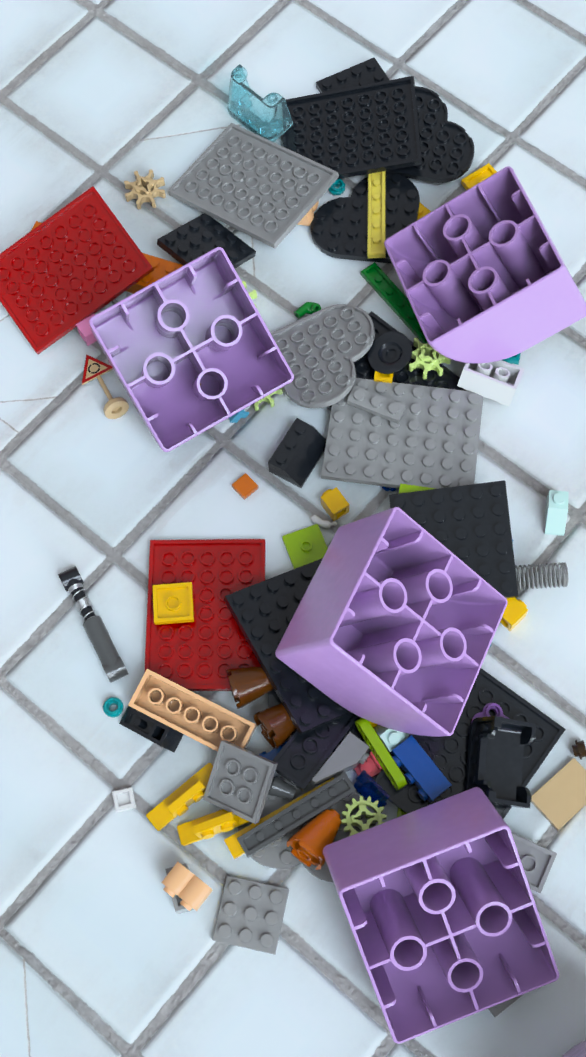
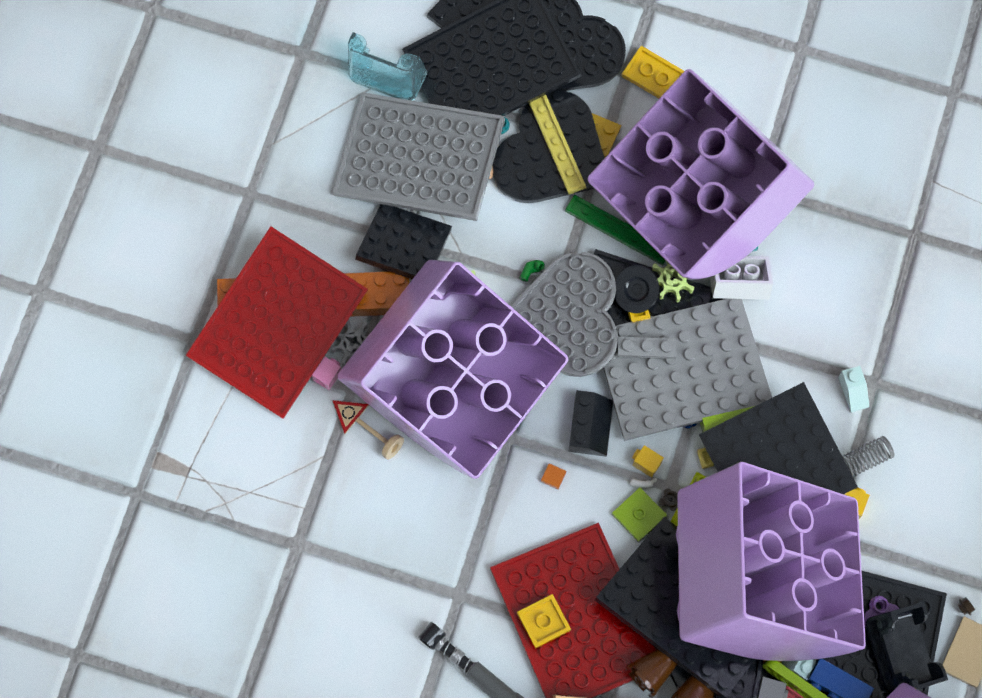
camera: 30 degrees left, 5 degrees up
tan gear [124,169,166,210] -> none

